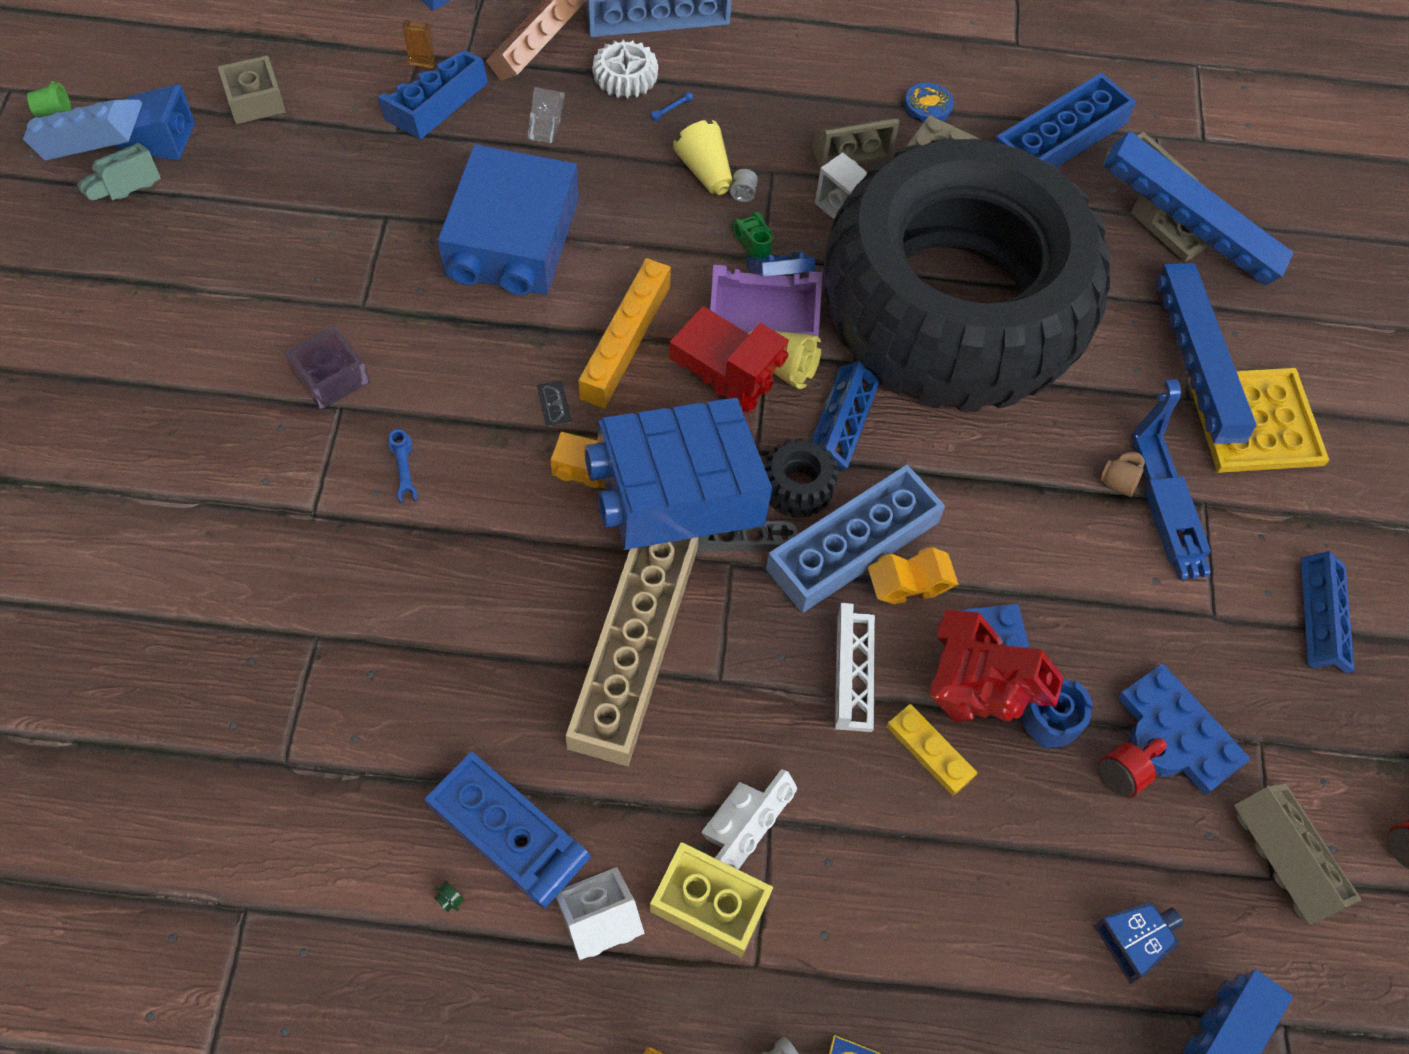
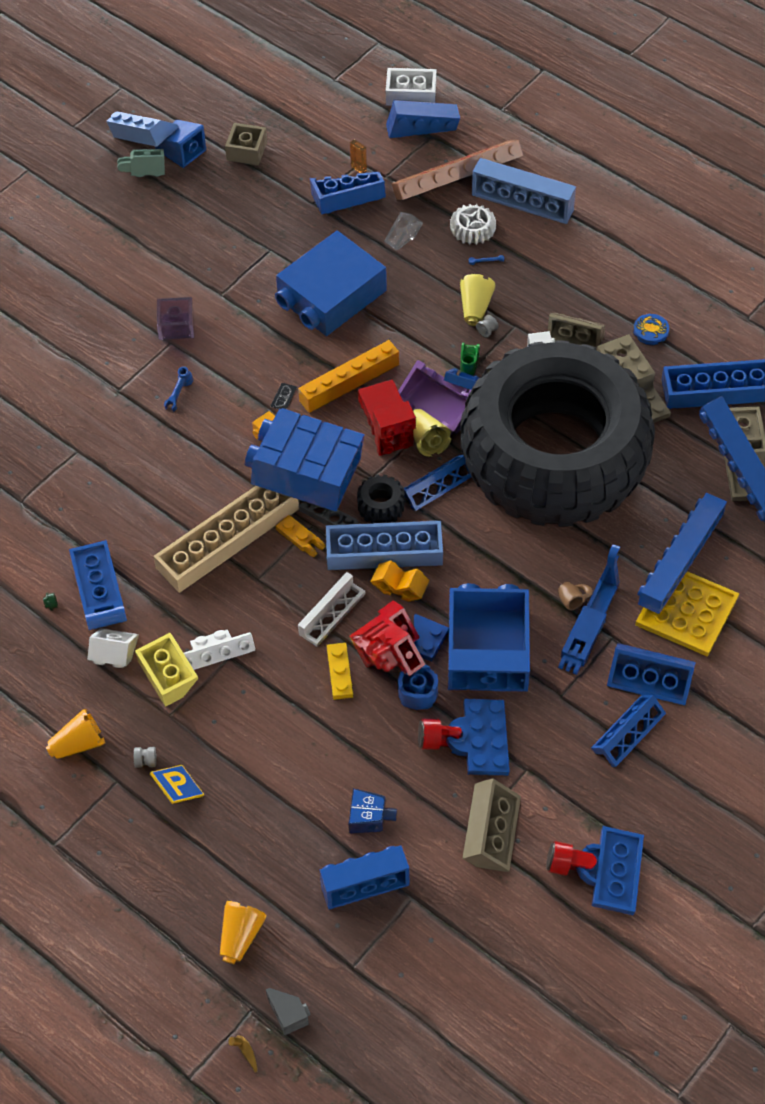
camera: 40 degrees right, 5 degrees down
bright green piece [27,81,71,118] -> none
none -> light orange hinge [276,515,326,557]
none -> blue brick [448,583,530,692]
none -> blue slope [607,643,696,705]

